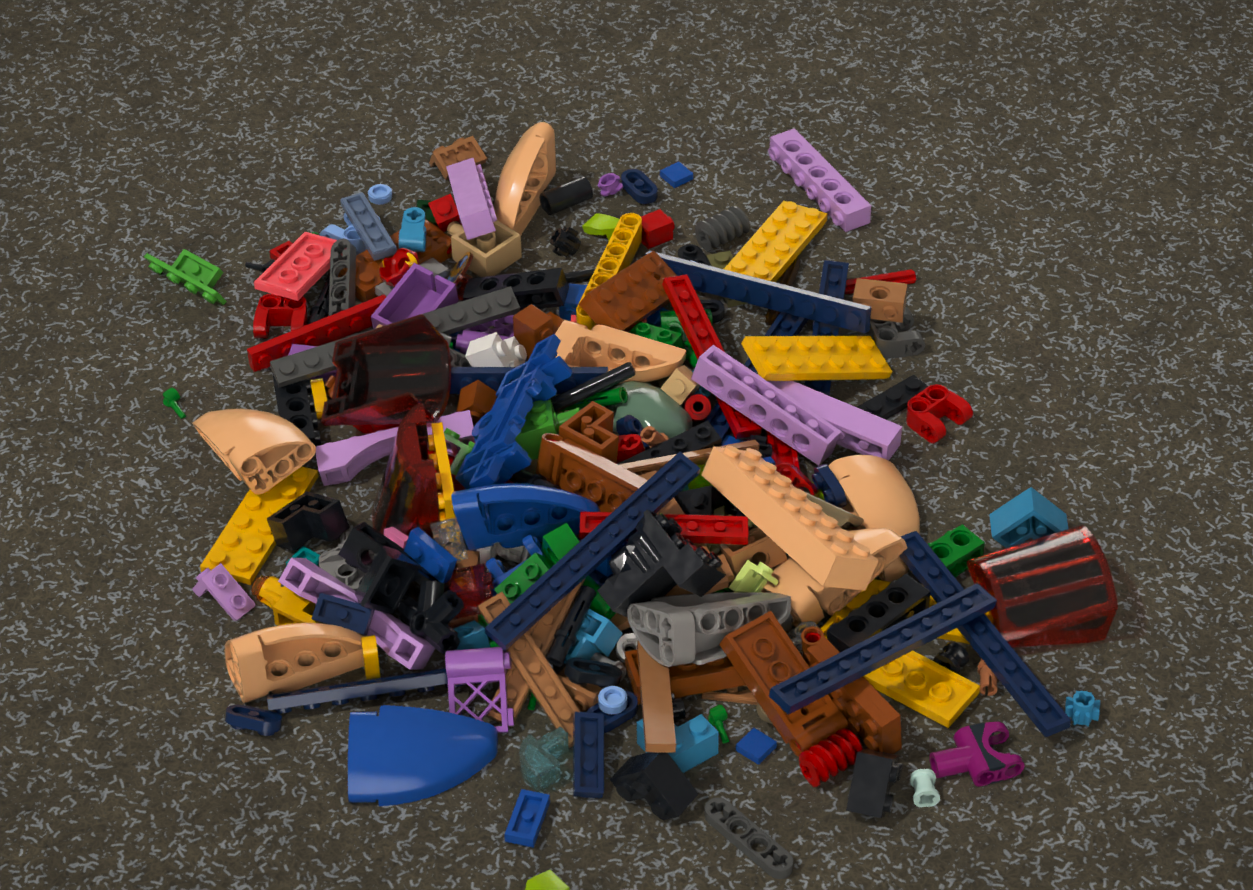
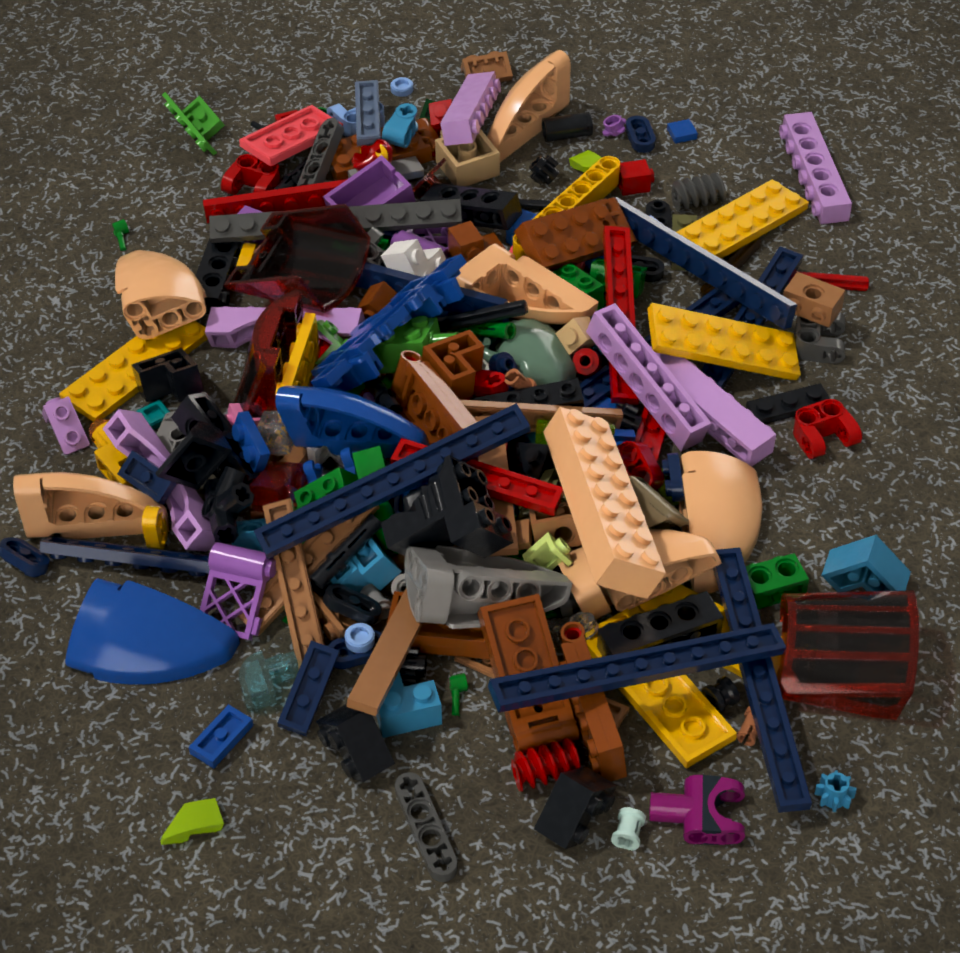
camera: 20 degrees right, 5 degrees up
blue tile [736,728,777,765] -> none

